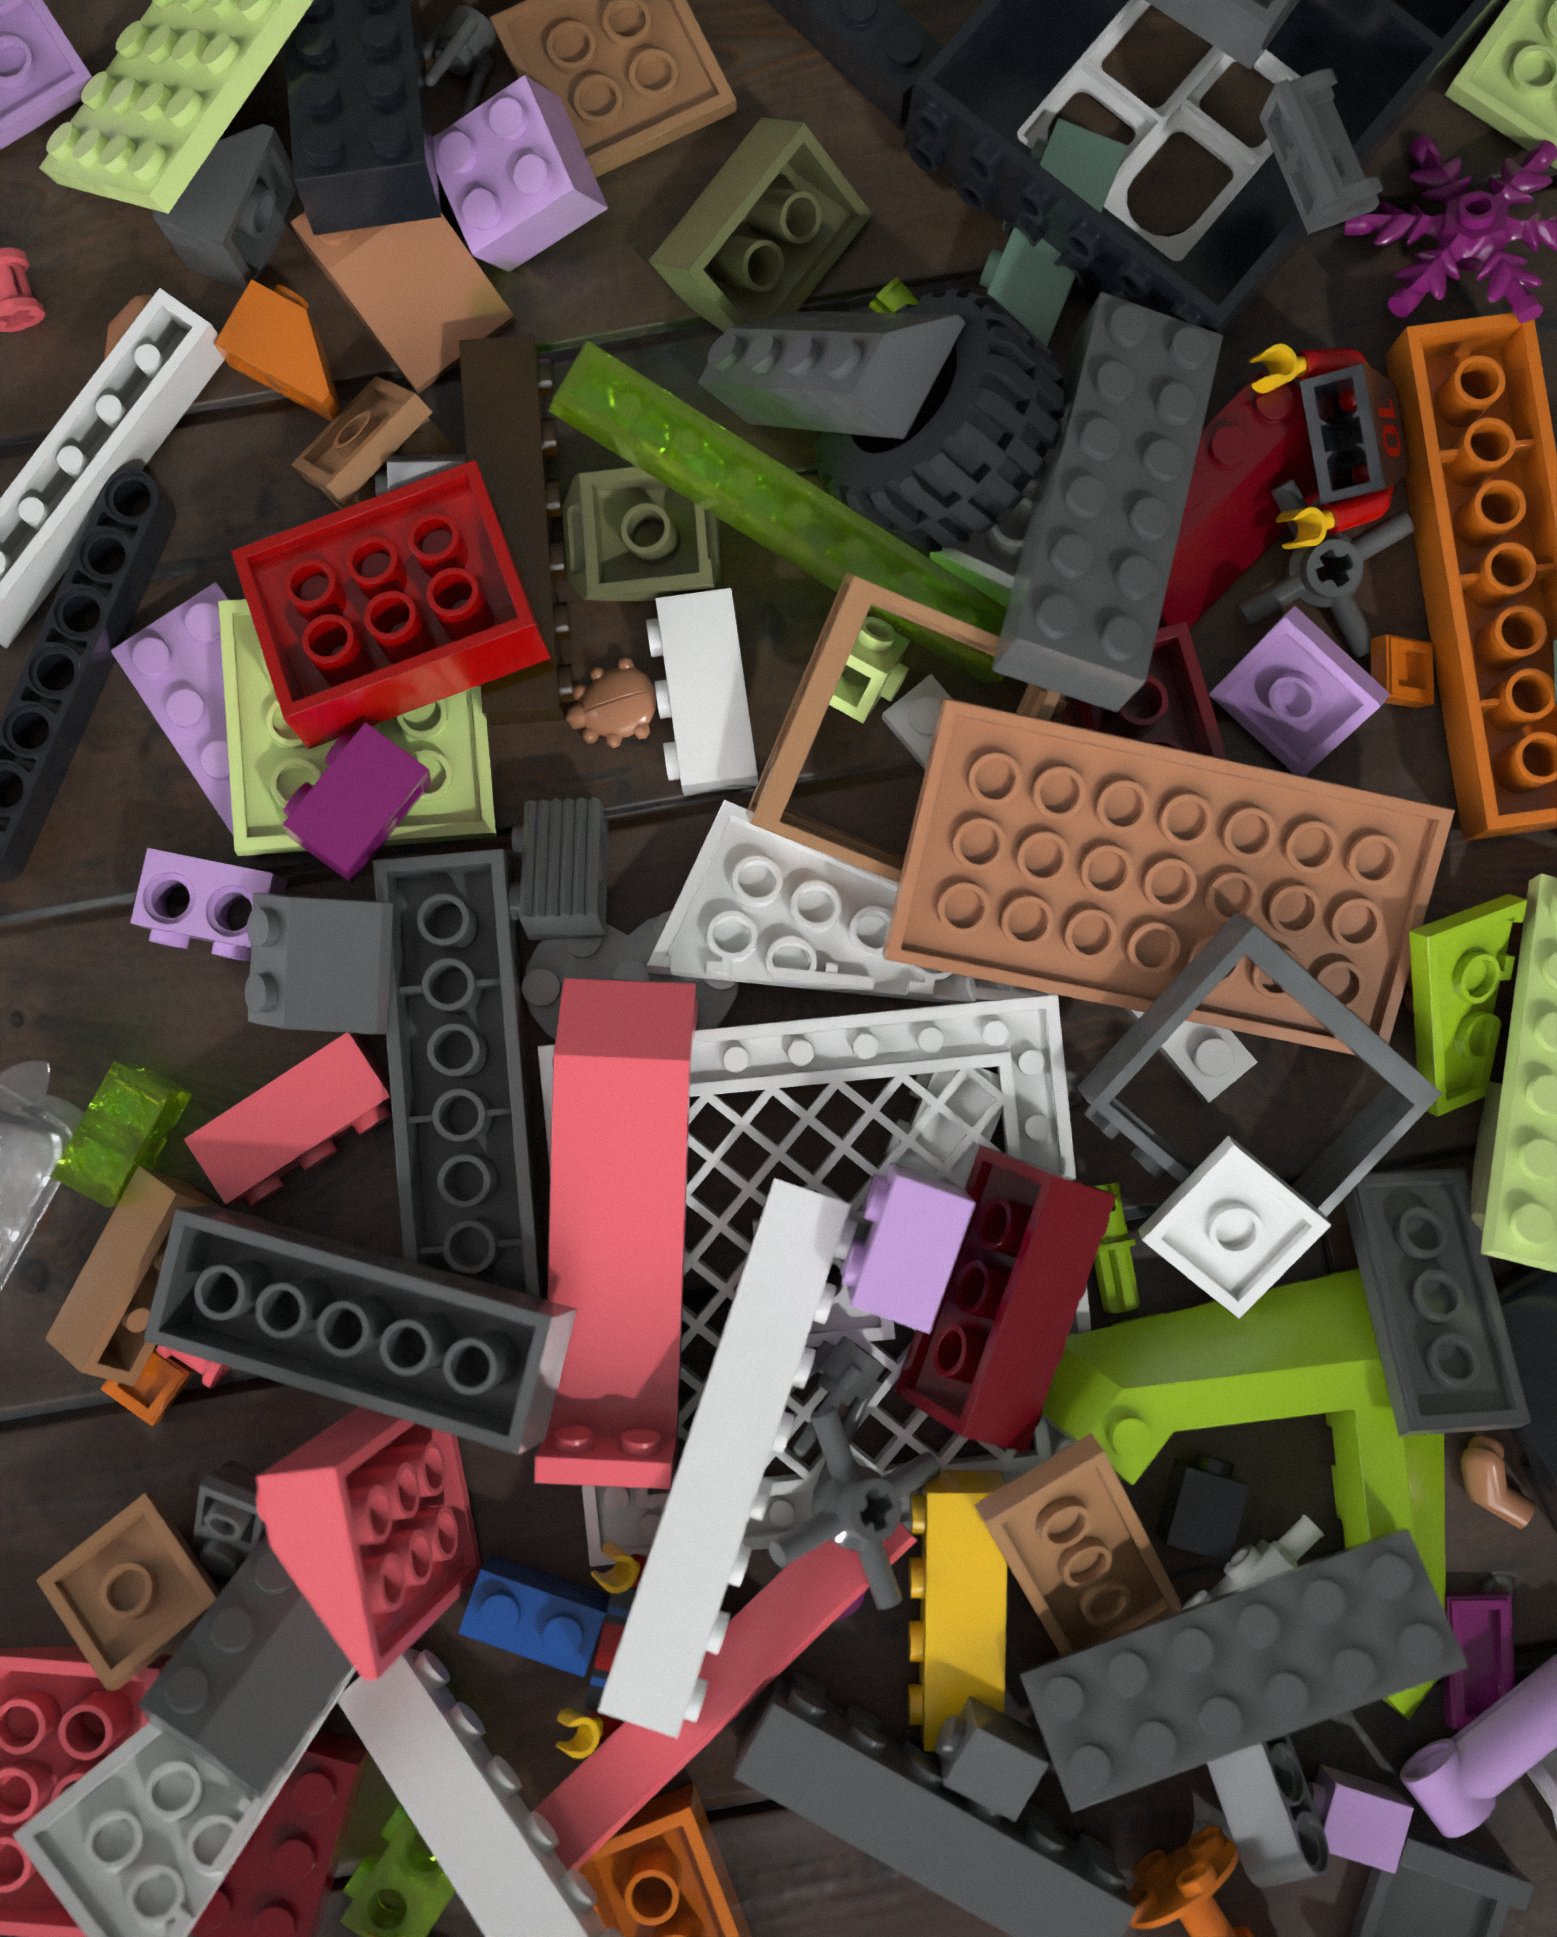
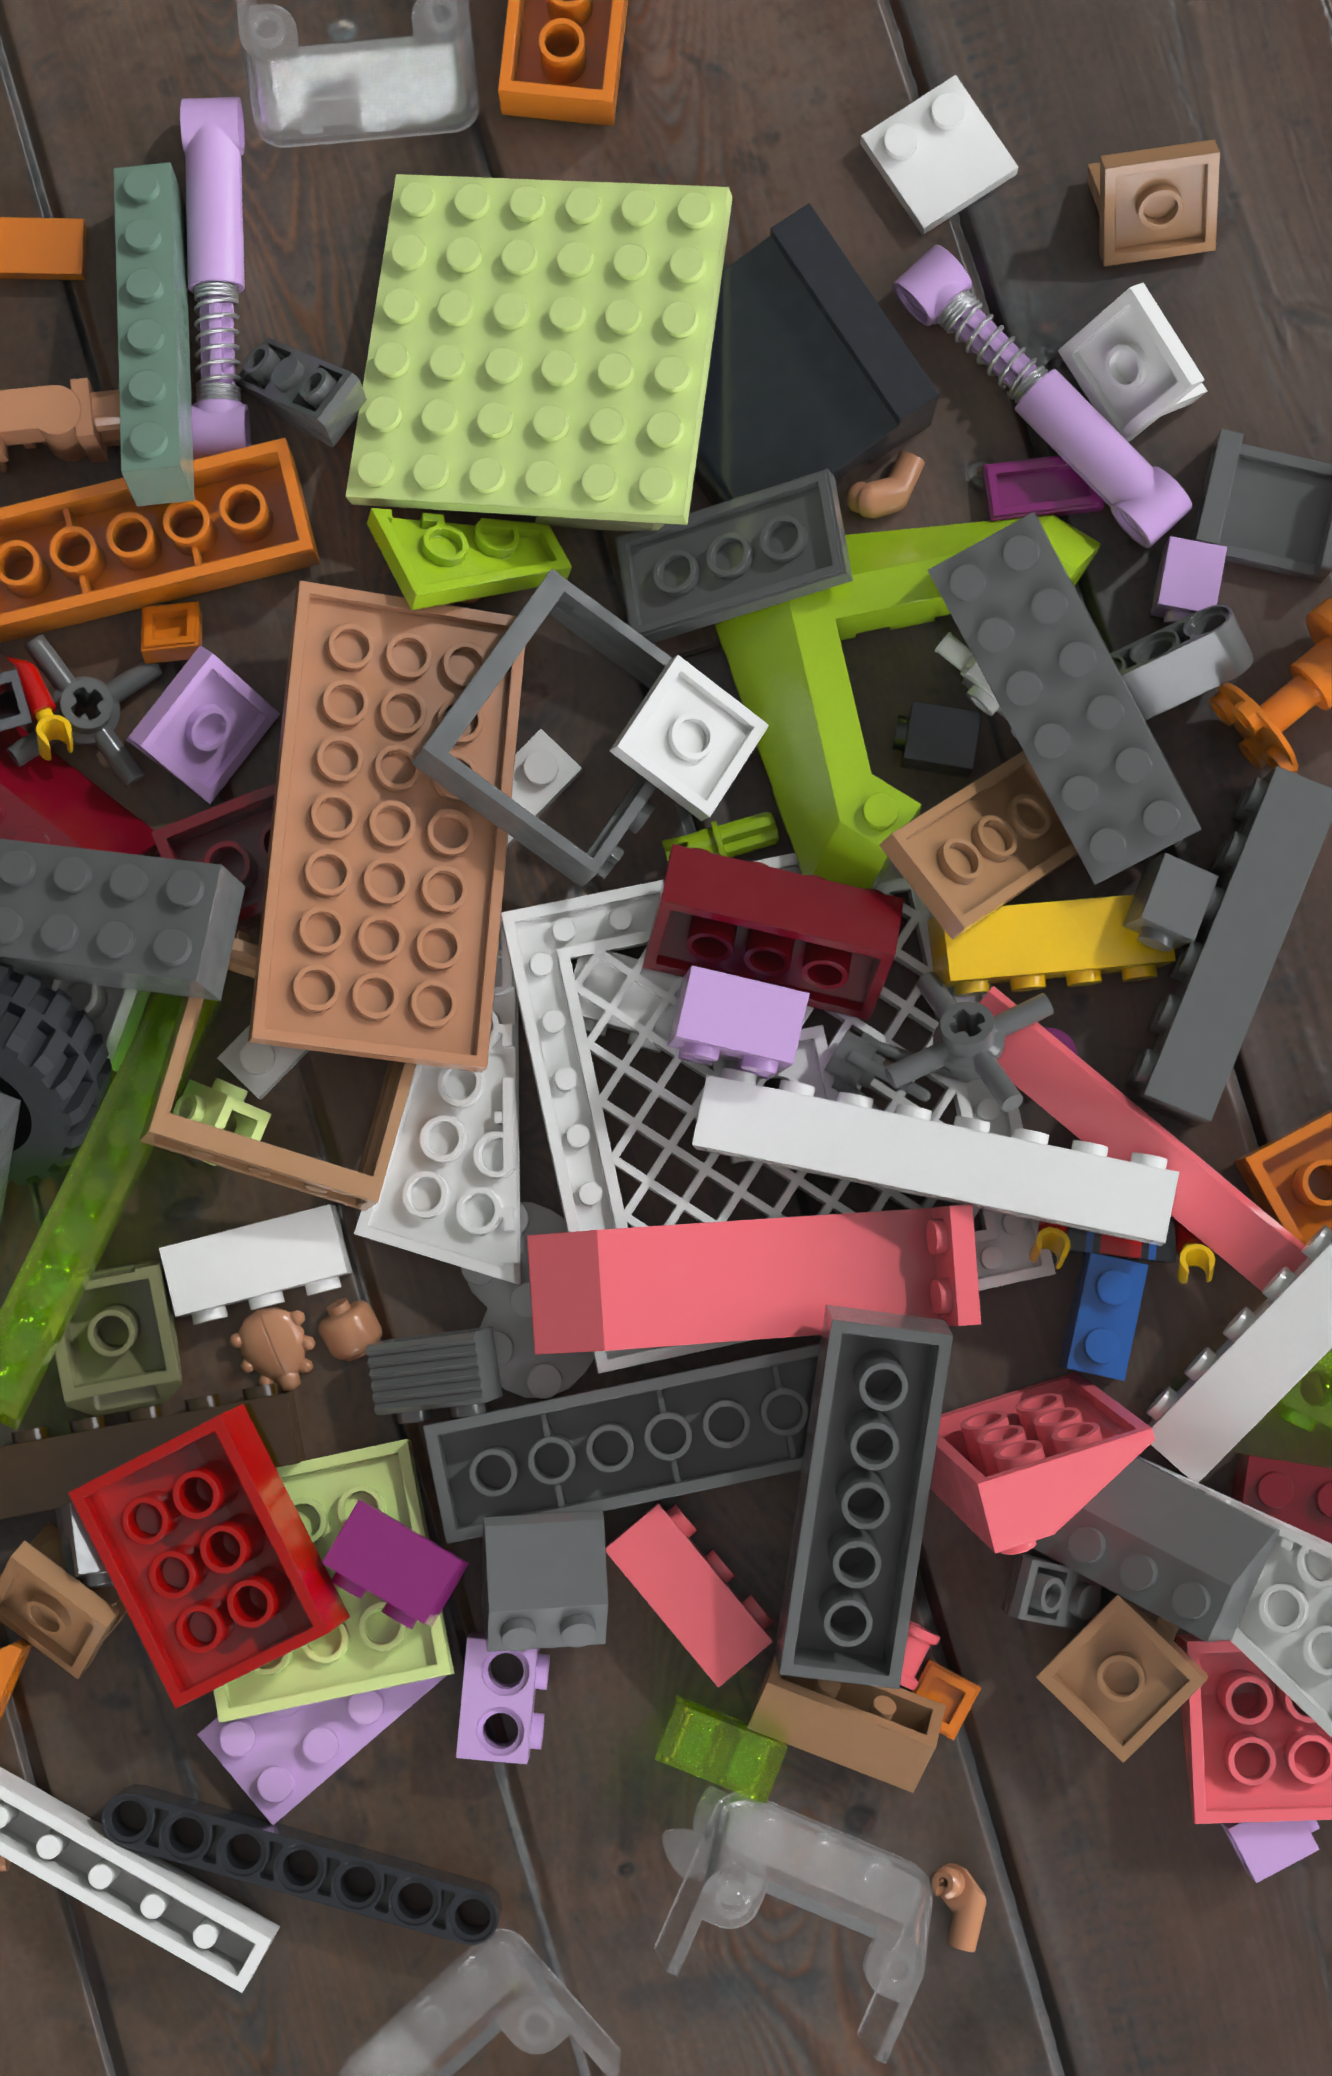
camera: 95 degrees left, 0 degrees up
none -> nougat piece [318,1298,382,1361]

